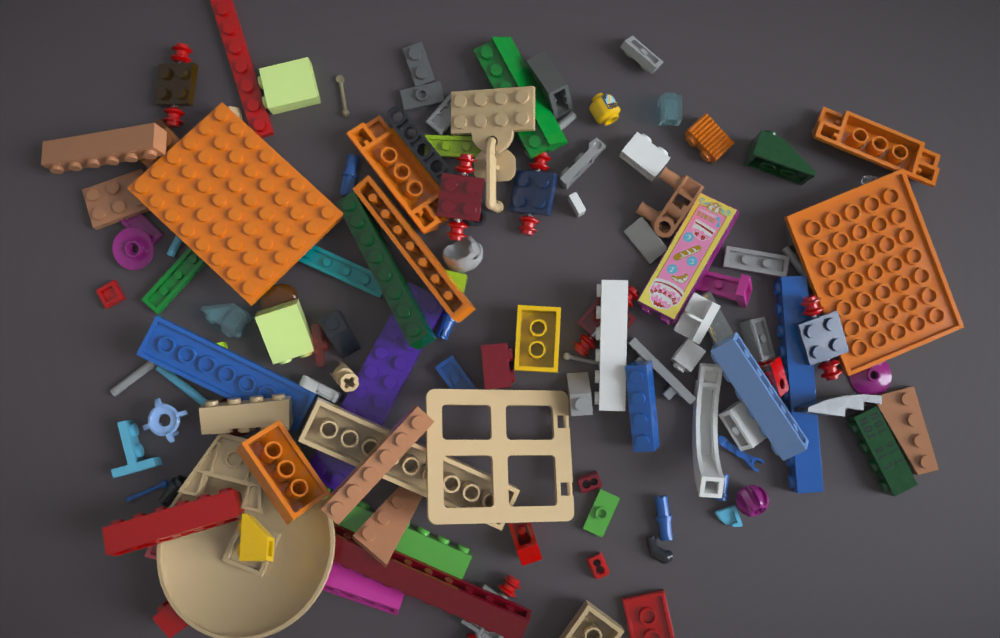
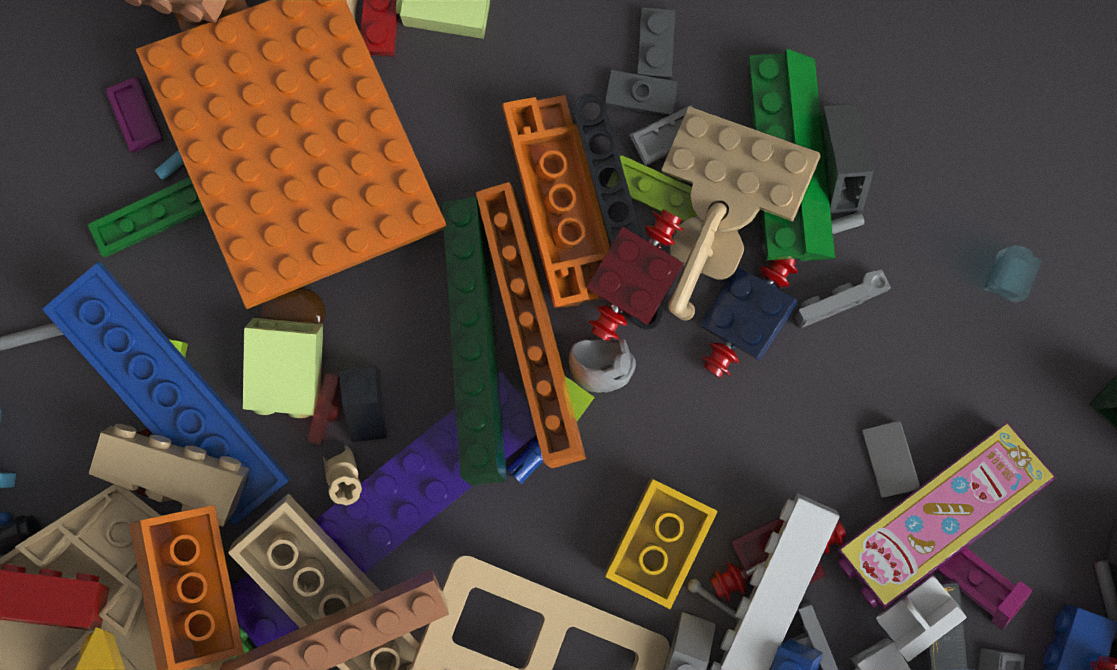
camera: 20 degrees right, 0 degrees up
nougat plate [82,169,150,230] -> none
red tile [95,280,126,309] -> none
magenta dish [112,228,154,270] -> none
light blue piece [142,398,188,443] -> none
medium azure bar [155,366,208,406] -> none
clear light blue slope [201,303,255,338] -> none
teal plate [299,245,383,299] -> none
white piece [299,375,342,403] -> none
dark tan hinge [336,75,350,117] -> none
blue axle [339,154,361,196] -> none
blue plate [435,355,477,389] -> none
dark red brick [481,343,515,390] -> none
white tile [568,192,586,218] -> none
yellow head [589,93,620,126] -> none
white brick [619,132,670,182] -> none
light grey plate [620,35,663,74] -> none
nougat piece [635,167,704,238] -> none
orange brick [685,113,735,164] -> none
light grey plate [722,246,790,277] -> none

